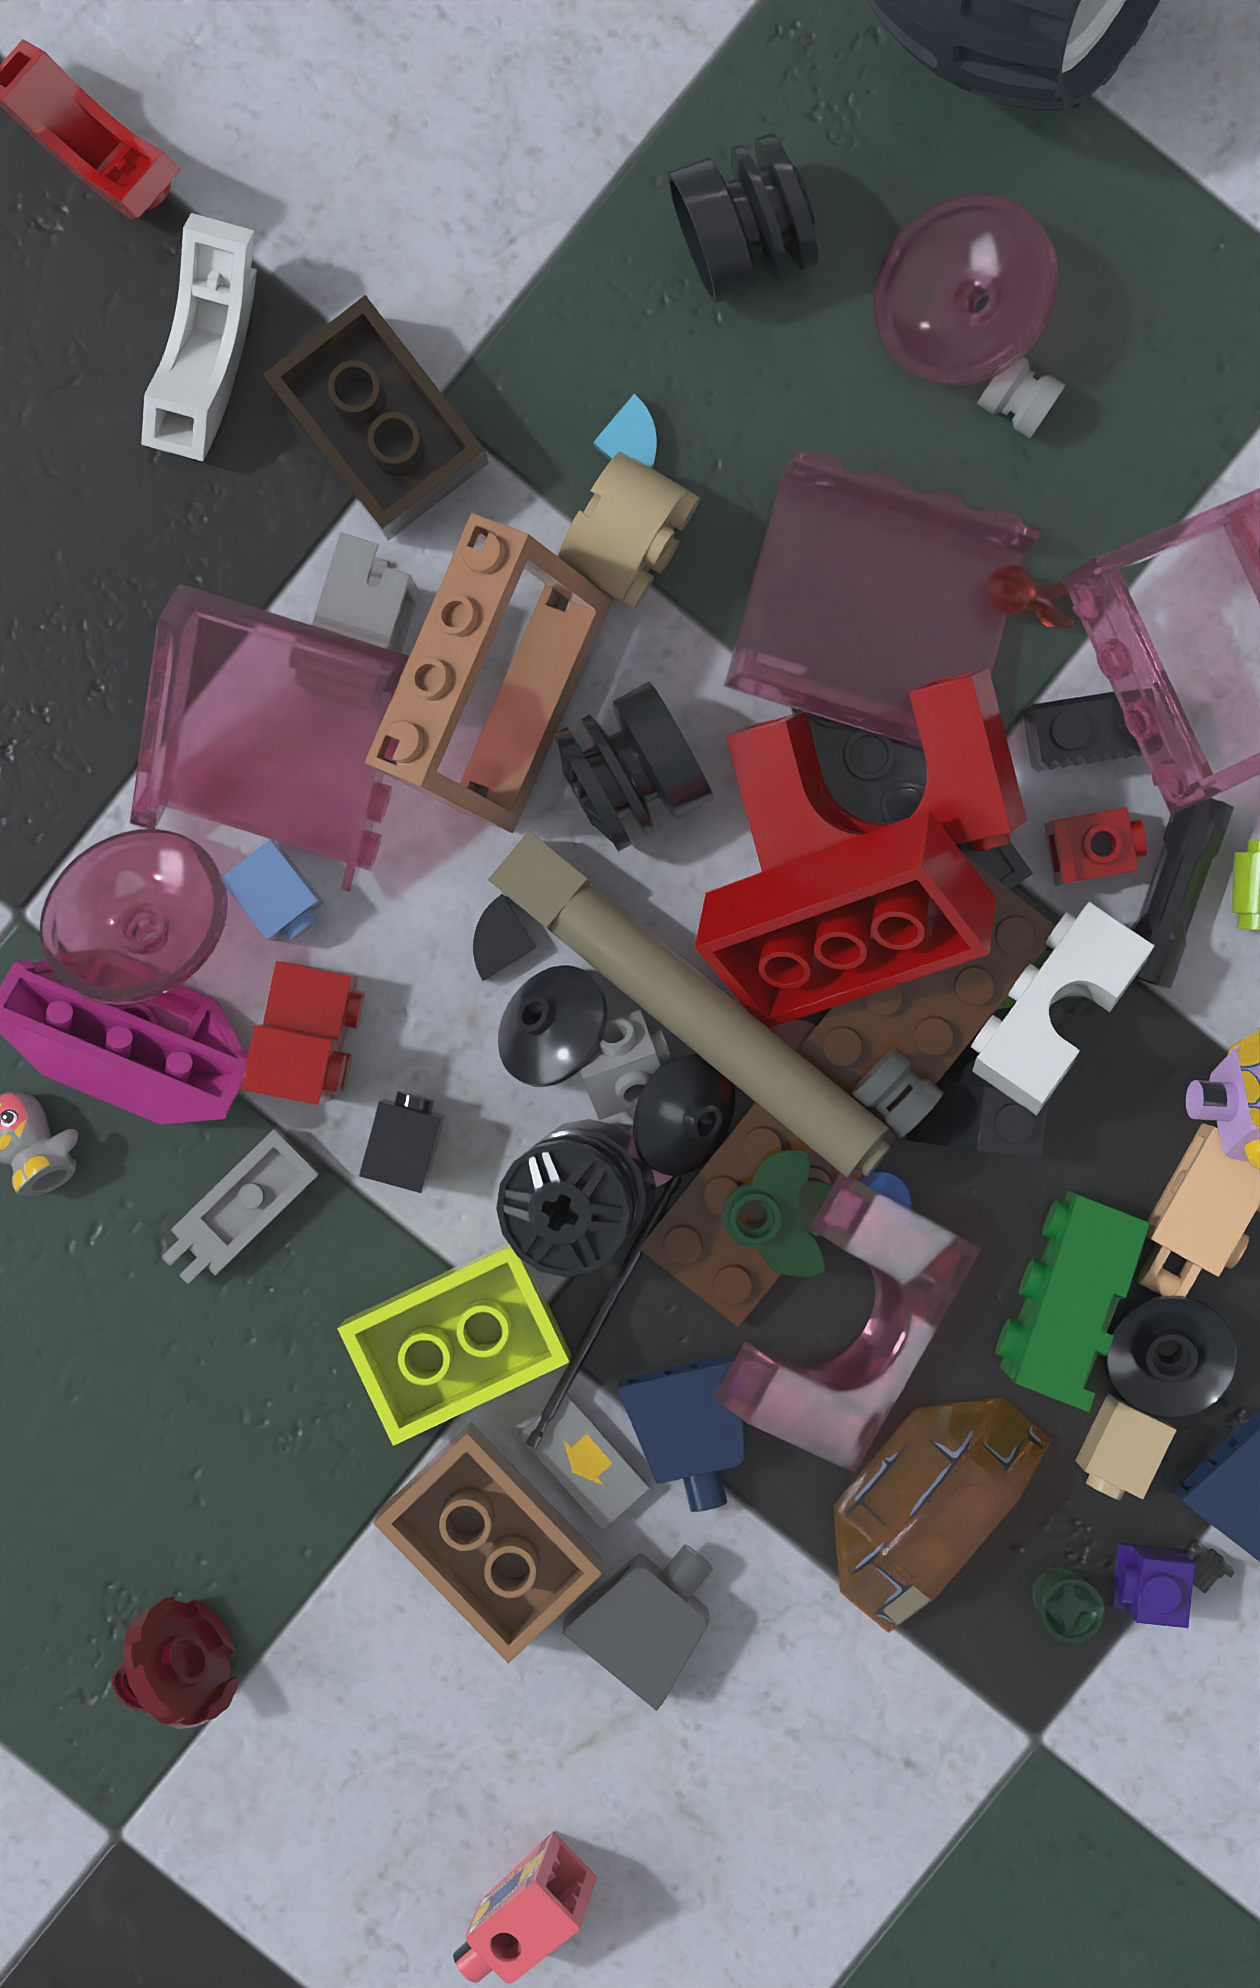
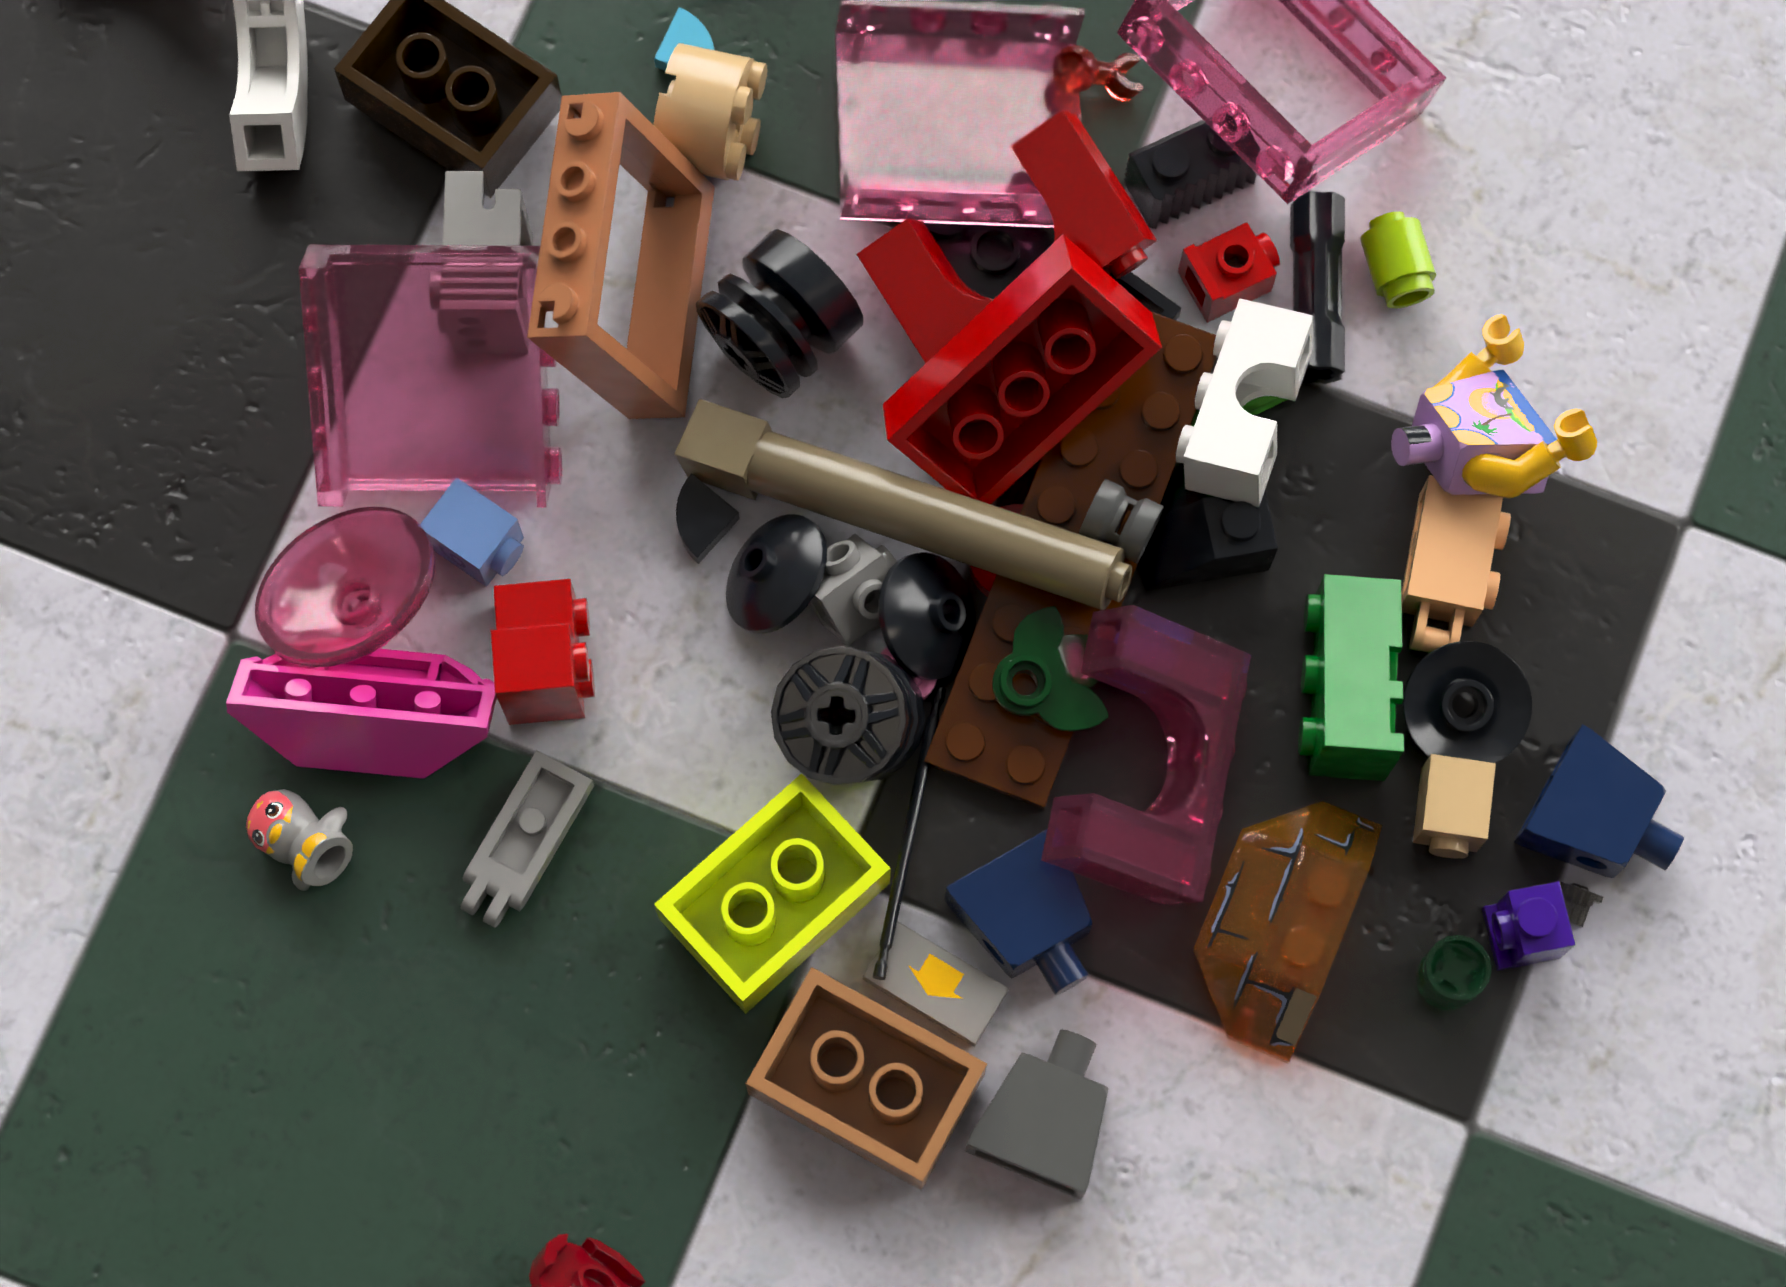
camera: 15 degrees left, 15 degrees down
black brick [359,1091,446,1193] -> none

